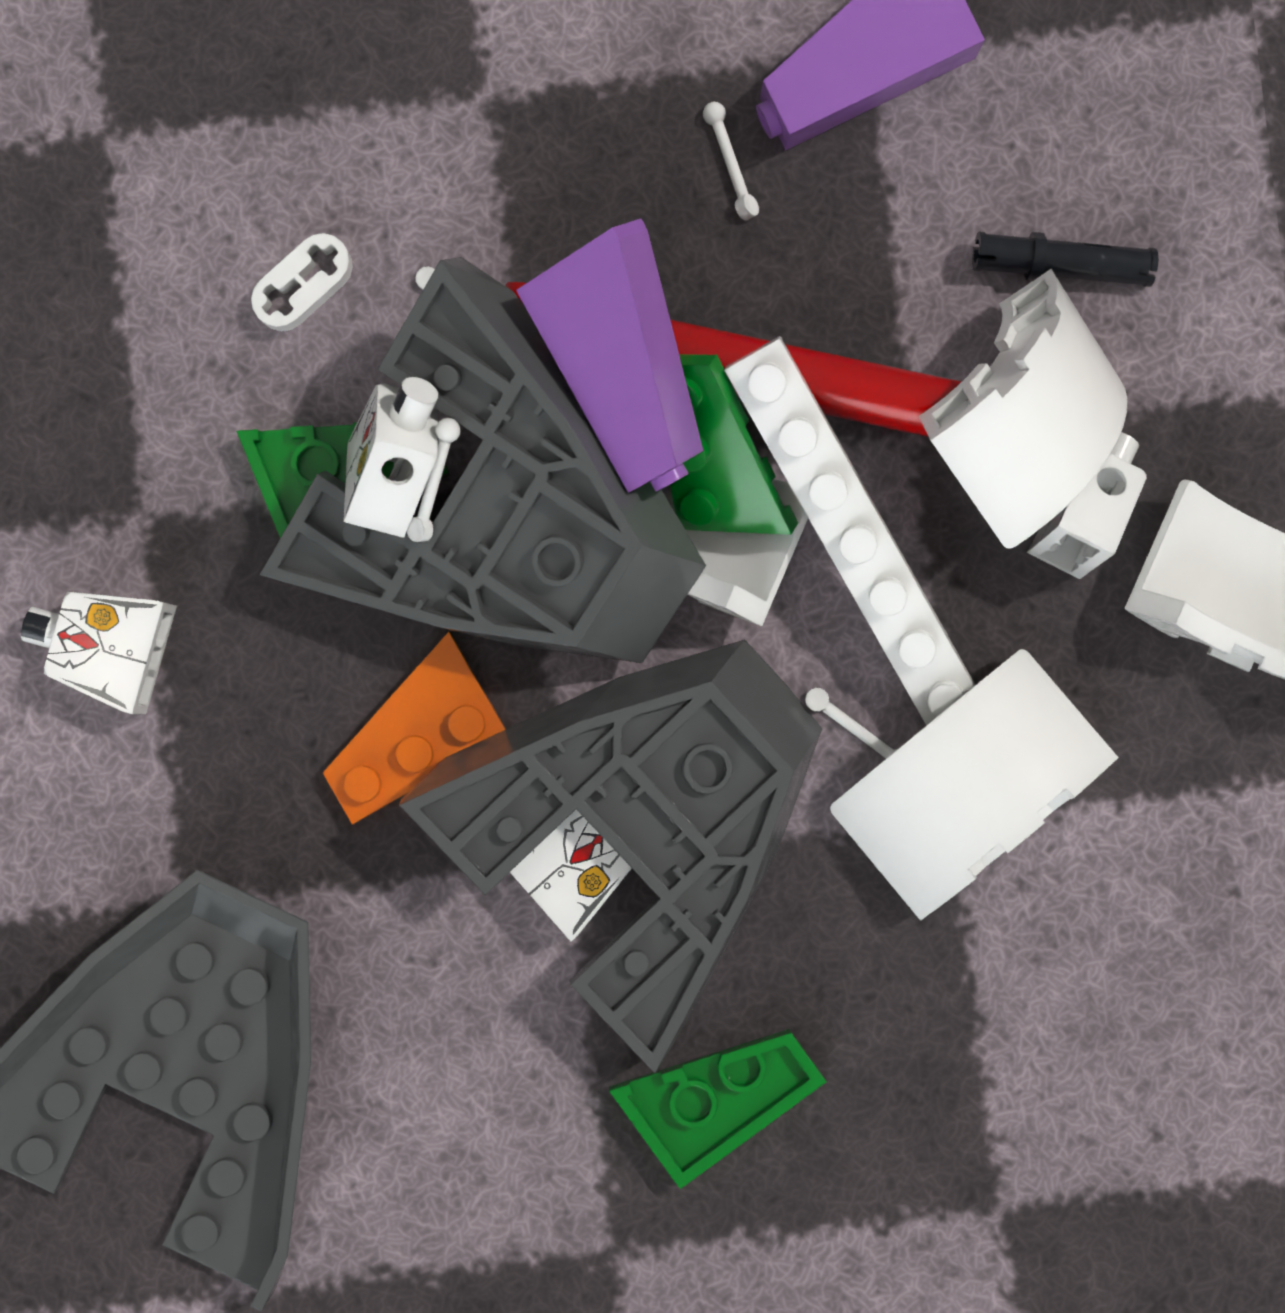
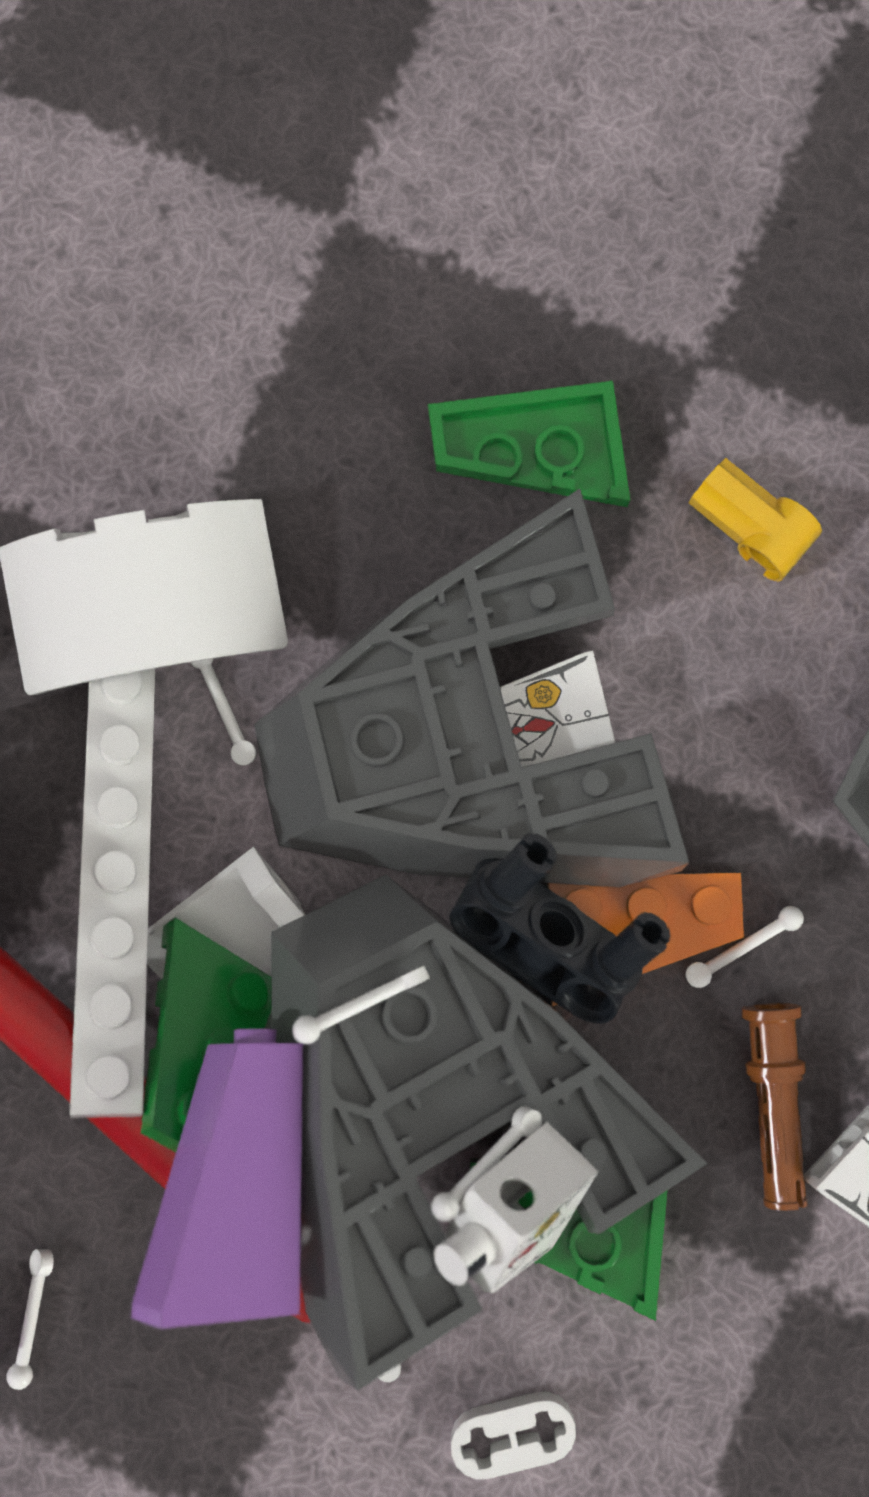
camera: 145 degrees left, 5 degrees down
none -> white hinge [292,965,430,1044]
none -> black piece [449,833,671,1024]
none -> white hinge [685,906,804,988]
none -> yellow piece [688,457,822,582]
none -> dark orange pin [741,1003,807,1211]

